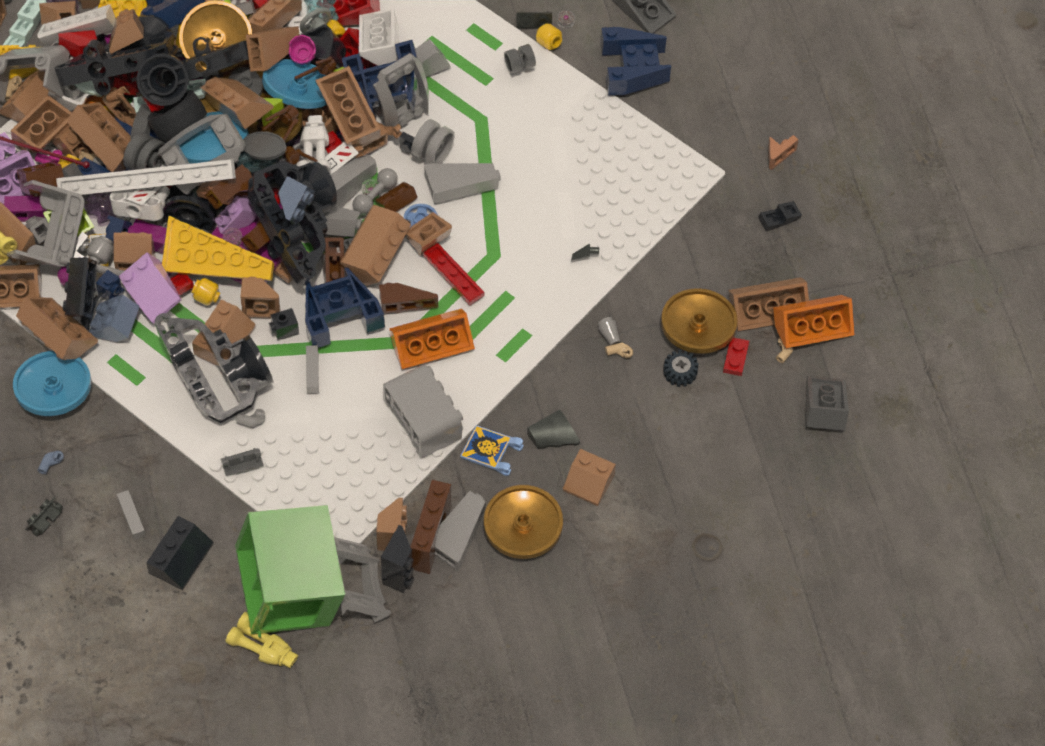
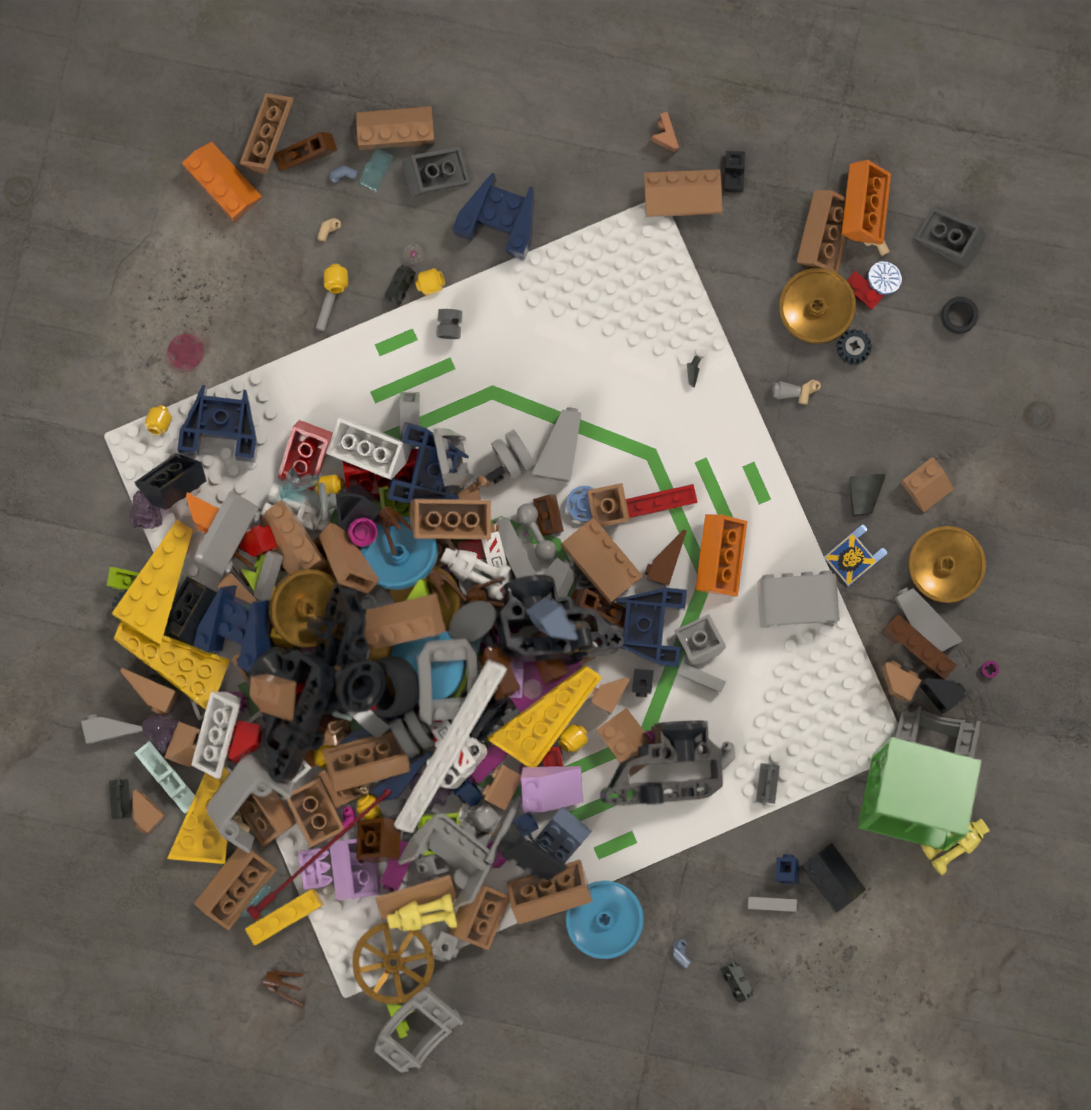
camera: 65 degrees left, 25 degrees up
none -> medium nougat slope [644,169,722,217]
none -> light grey slope [674,614,726,665]
none -> dark blue brick [776,854,799,884]
none -> wheel [868,261,902,295]
none -> black tyre [941,296,978,334]
none -> magenta bush [981,661,999,678]

